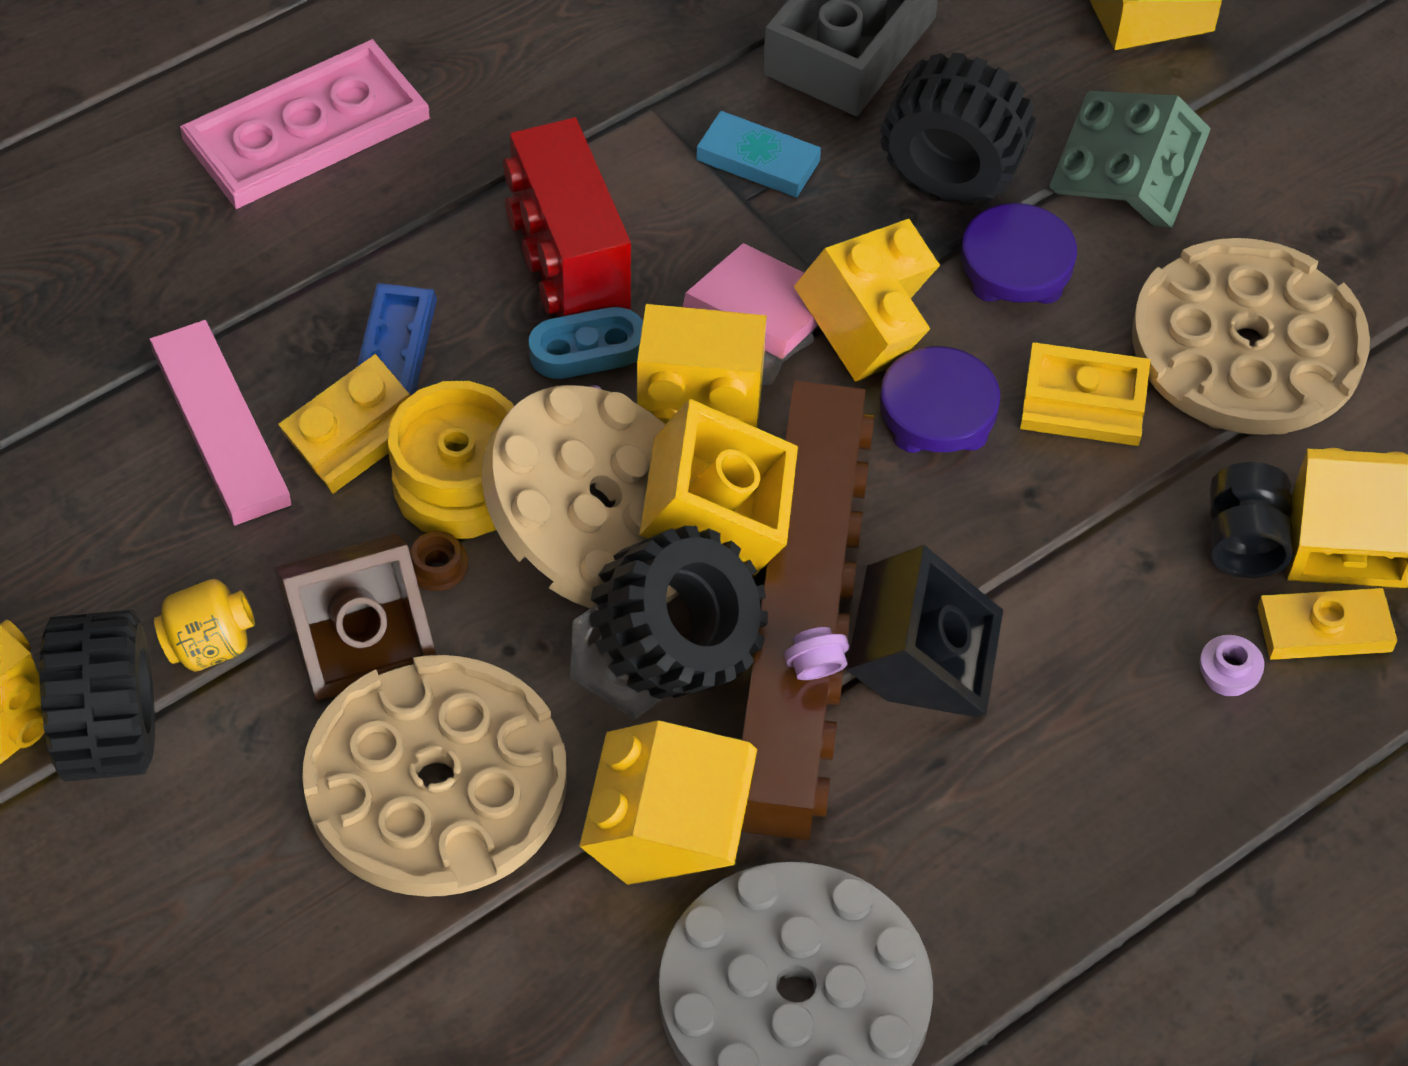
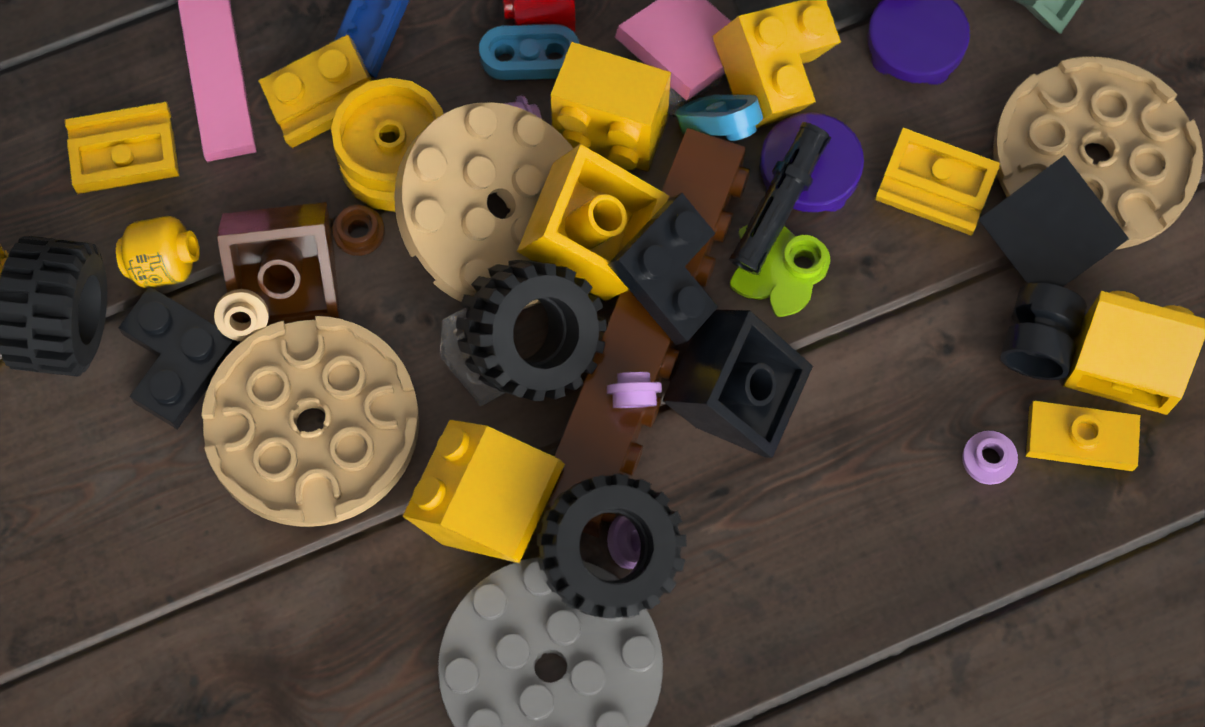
camera: 15 degrees right, 15 degrees up
none -> yellow plate [65,102,179,194]
none -> black plate [118,286,238,430]
none -> tan plate [214,289,269,341]
none -> black tyre [536,474,687,619]
none -> lavender plate [607,515,641,569]
none -> black plate [608,193,718,345]
none -> dark azure plate [675,95,764,141]
none -> black pin [729,122,832,275]
none -> lime plate [730,225,830,317]
none -> black tile [979,155,1129,287]

